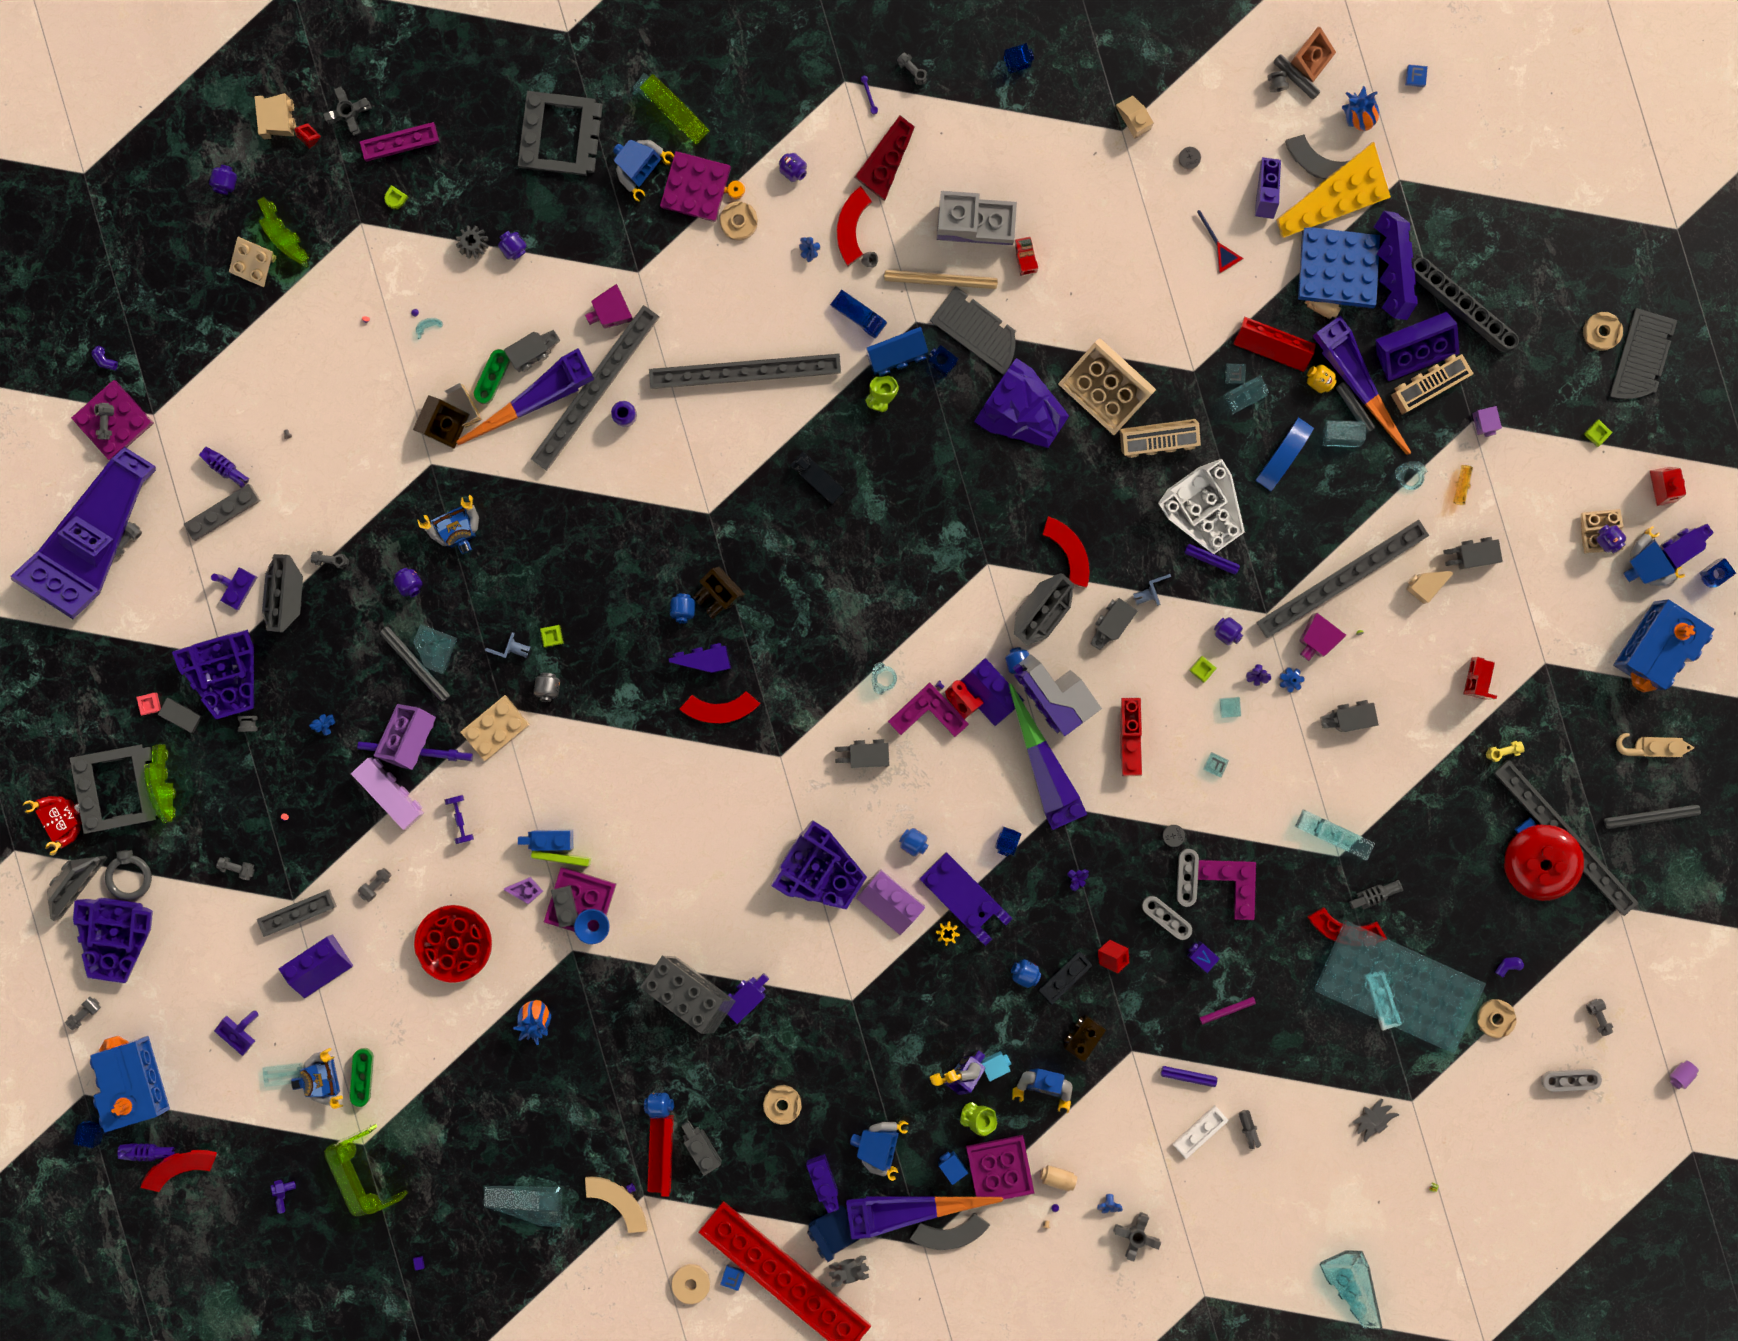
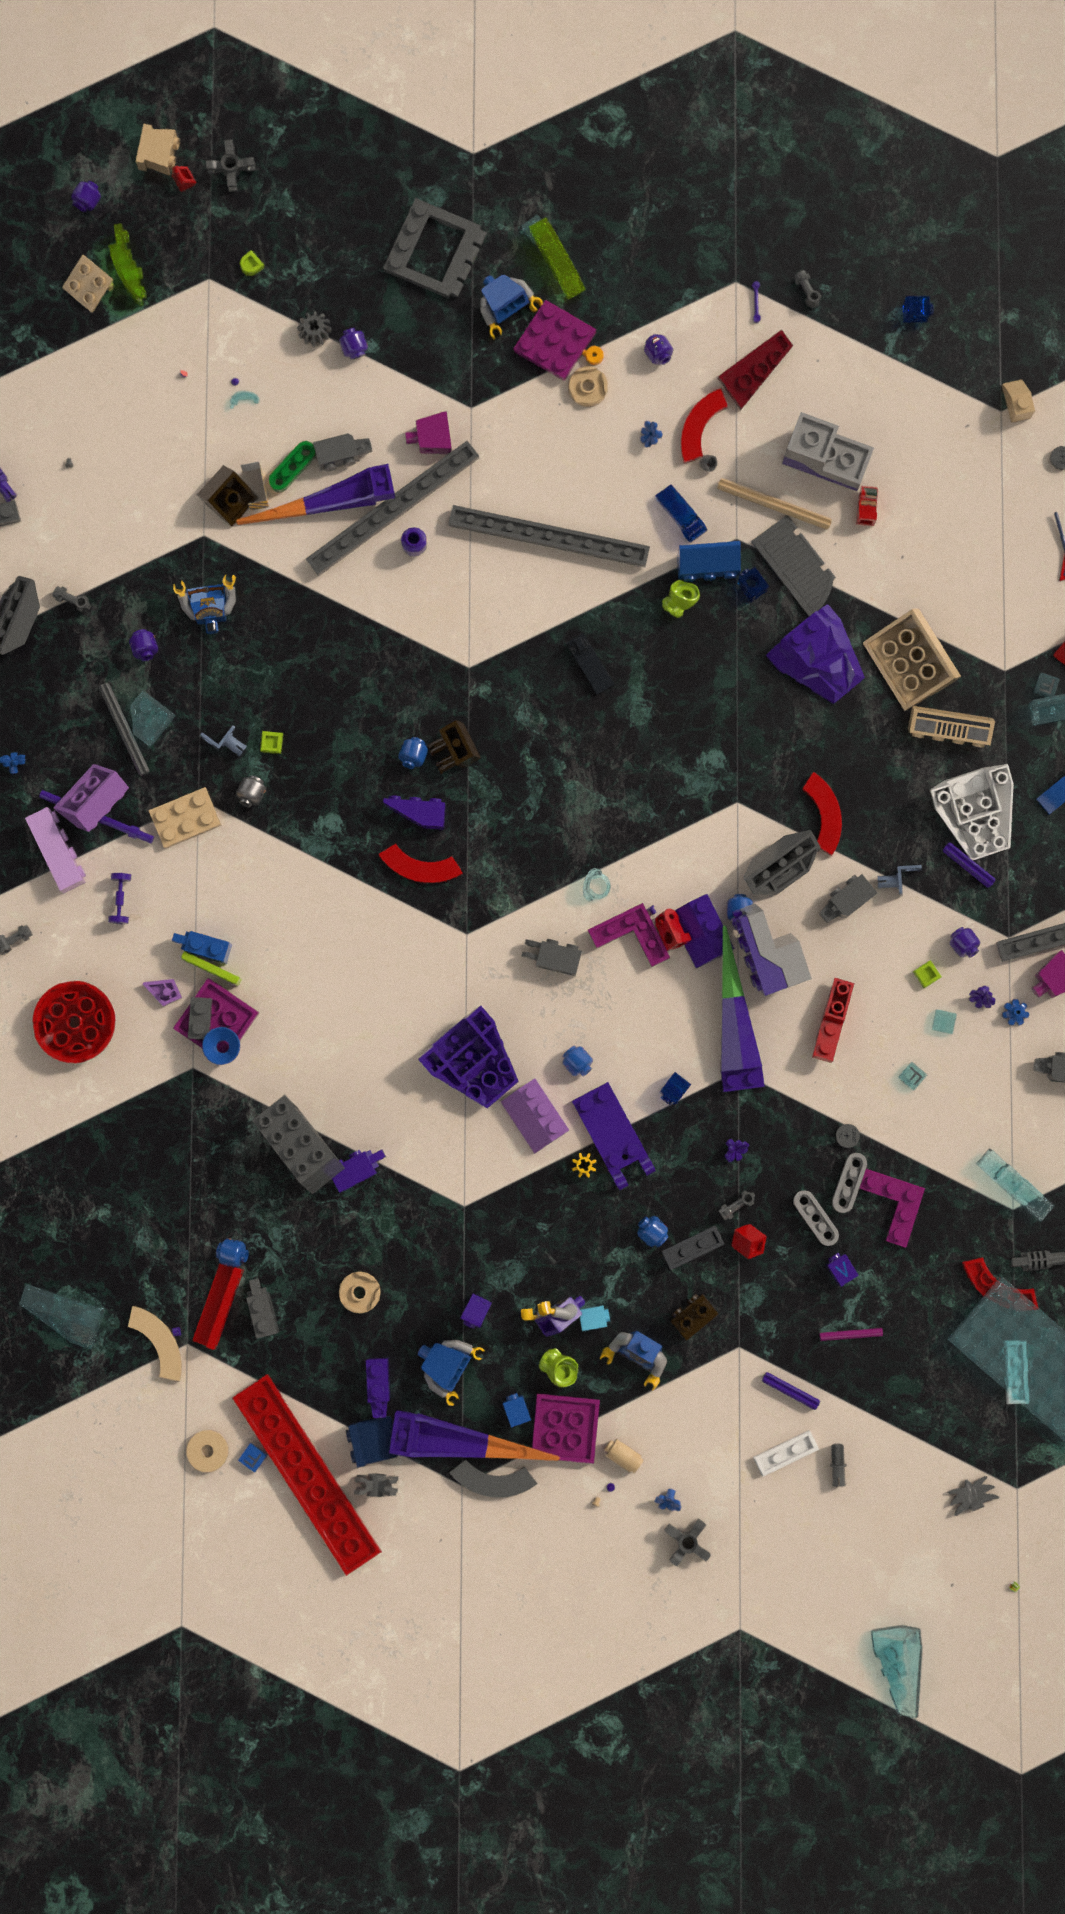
camera: 15 degrees right, 5 degrees down
magenta plate [360,122,440,162] -> none
blue hair [513,1000,551,1045] -> none
none -> dark purple slope [461,1293,492,1329]
none -> dark grey bar [718,1191,755,1220]

